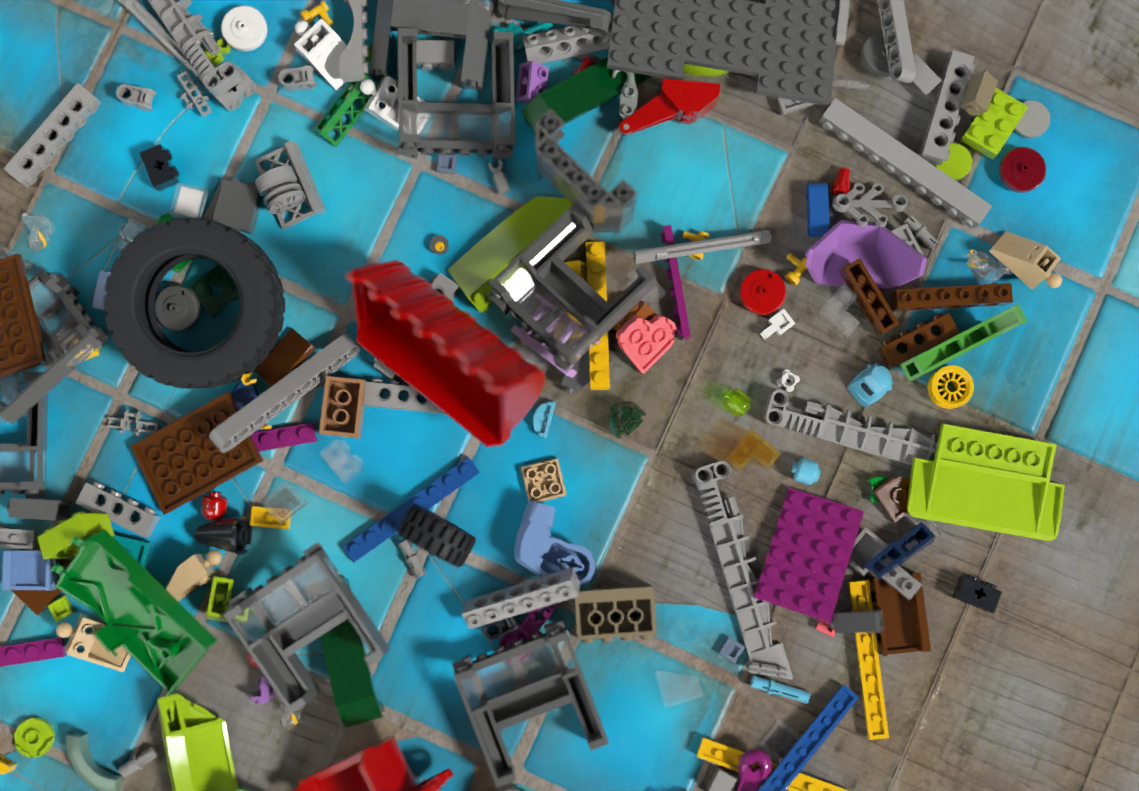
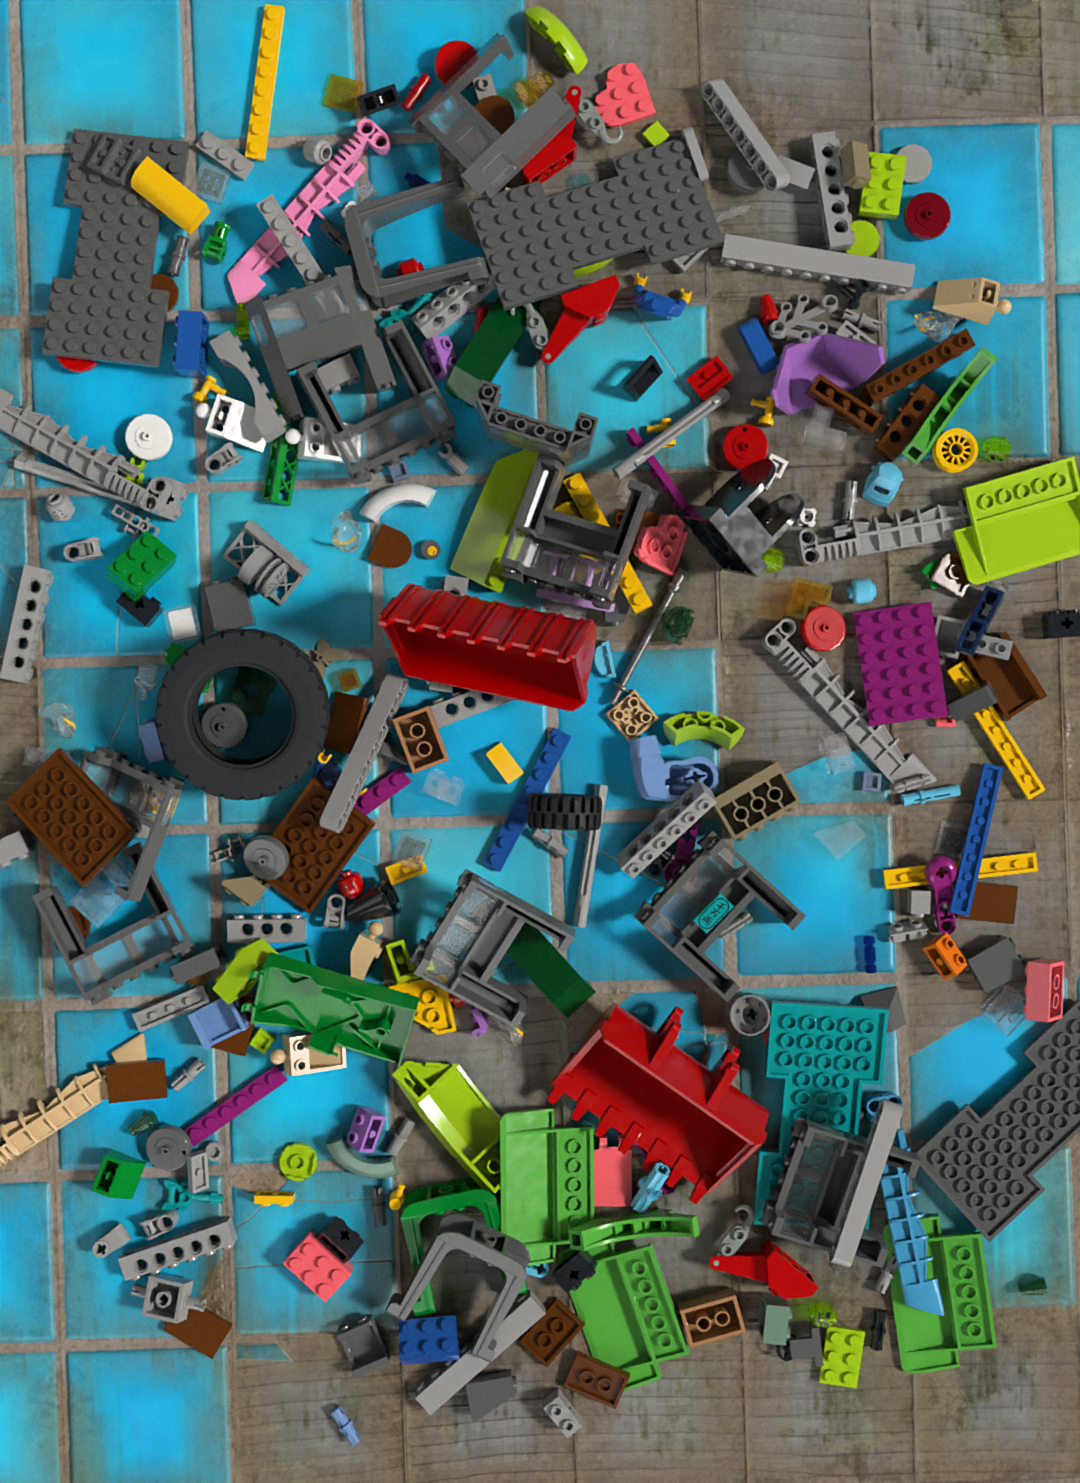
camera: 25 degrees left, 5 degrees up
none -> light grey head [45,492,75,521]
none -> green brick [106,530,177,602]
none -> clear orange plate [187,971,211,987]
none -> dark tan slope [221,874,271,907]
none -> dark grey wheel [243,835,289,880]
none -> dark tan piece [308,638,344,678]
none -> light grey piece [324,892,347,930]
none -> clear hair [331,509,362,553]
none -> clear orange plate [337,668,363,693]
none -> medium lavender brick [345,1106,386,1153]
none -> white brick [359,483,437,523]
none -> reddish brown tile [368,524,412,568]
none -> dark grey piece [378,740,409,765]
none -> yellow plate [388,974,457,1035]
none -> yellow slope [486,742,524,784]
none -> light grey piece [573,784,608,928]
none -> flat silver bar [609,567,689,705]
none -> black tile [623,355,663,402]
none -> blue torso [632,273,692,319]
none -> lime brick [663,711,745,751]
none -> black piece [677,459,804,577]
none -> red plate [686,355,734,402]
none -> teal tile [692,892,734,934]
none -> light grey axle [719,912,753,939]
none -> wheel [800,605,846,652]
none -> clear brick [818,731,856,775]
none -> black piece [839,279,870,309]
none -> light grey pin [842,480,858,521]
none -> clear neon green head [982,435,1011,461]

